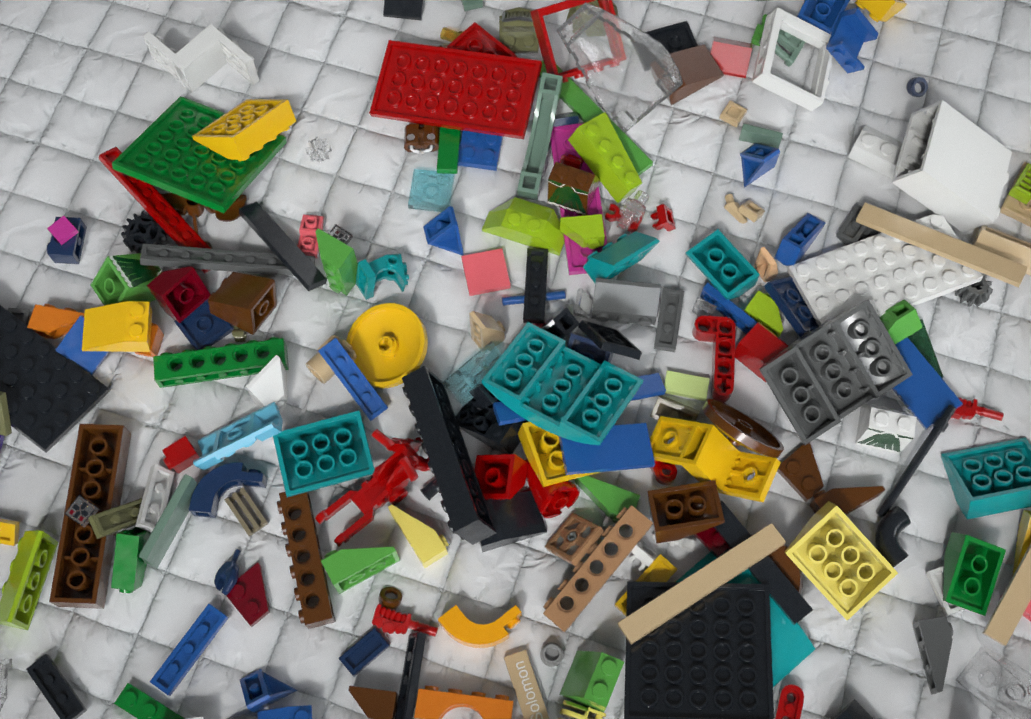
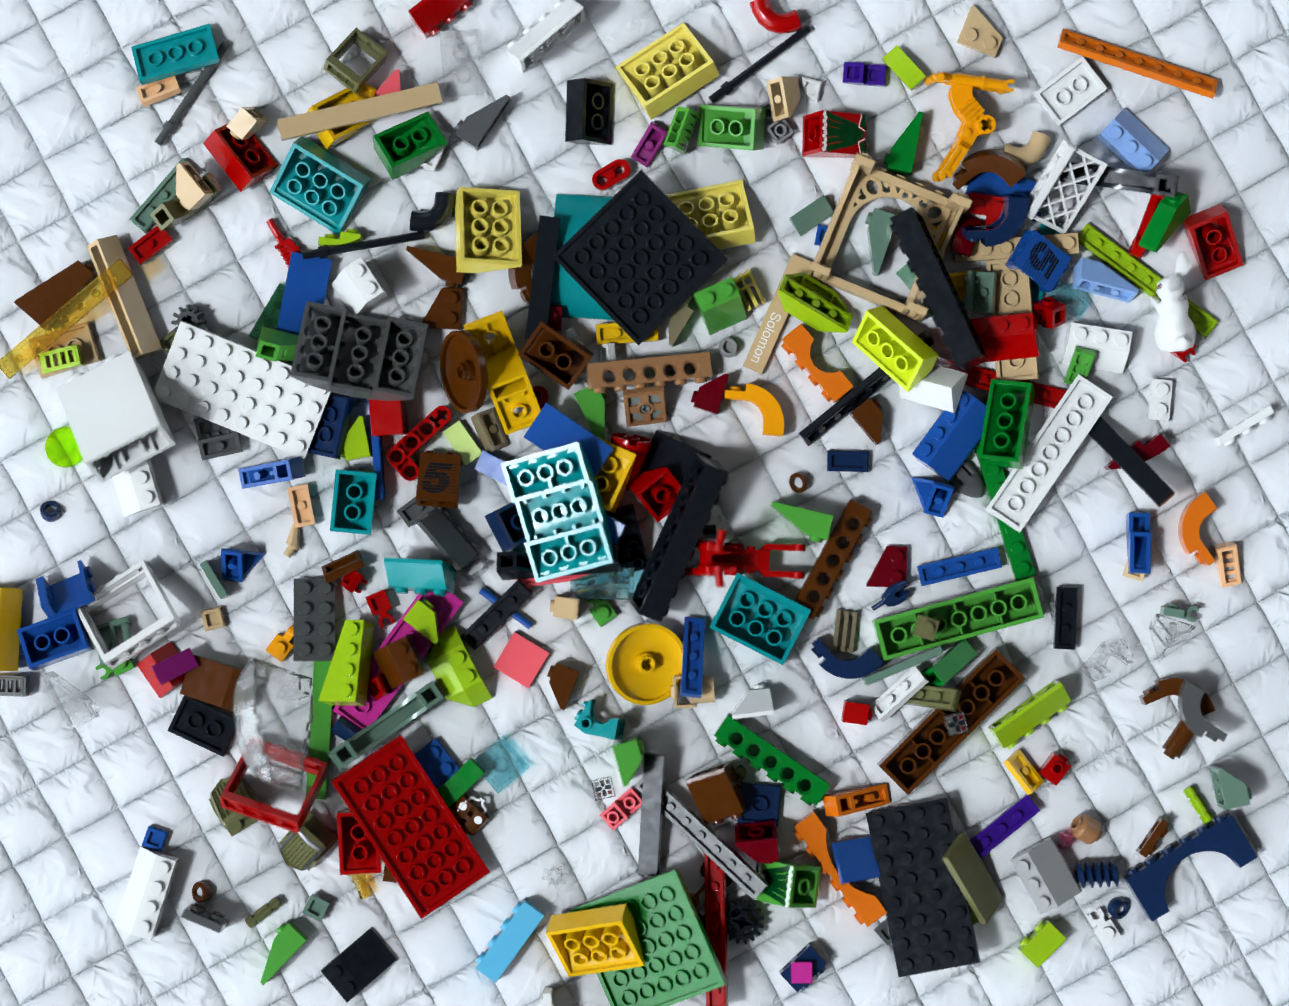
camera: 140 degrees left, 20 degrees up
yellow slope [82,301,152,352] -> none
medium azure piece [193,402,283,470] -> none
red piece [372,603,438,637] -> none
light yellow slope [388,505,449,568] -> none
blue slope [423,206,464,256] -> none
black tile [578,320,642,360] -> none
clear axle [616,190,649,231] -> none
tan tile [618,523,786,644] -> none
clear tile [692,298,717,316] -> none
tan tile [738,200,765,222] -> none
light nougat slope [753,247,778,283] -> none
tan tile [856,202,1028,288] -> none
none -> magenta slope [151,648,199,685]
none -> light orange plate [266,625,294,662]
none -> light nougat plate [287,484,315,528]
none -> dark grey plate [294,579,335,662]
none -> lime slope [318,229,363,247]
none -> reddish brown tile [321,550,365,583]
none -> reddish brown panel [416,450,462,508]
none -> medium azure brick [476,899,545,983]
none -> reddish brown slope [547,662,580,710]
none -> bright green plate [584,589,617,627]
none -> dark tan slope [669,289,698,347]
none -> dark red slope [691,373,729,415]
none -> orange slope [823,783,890,817]
none -> bright green brick [872,577,1044,661]
none -> olive brick [912,615,940,641]

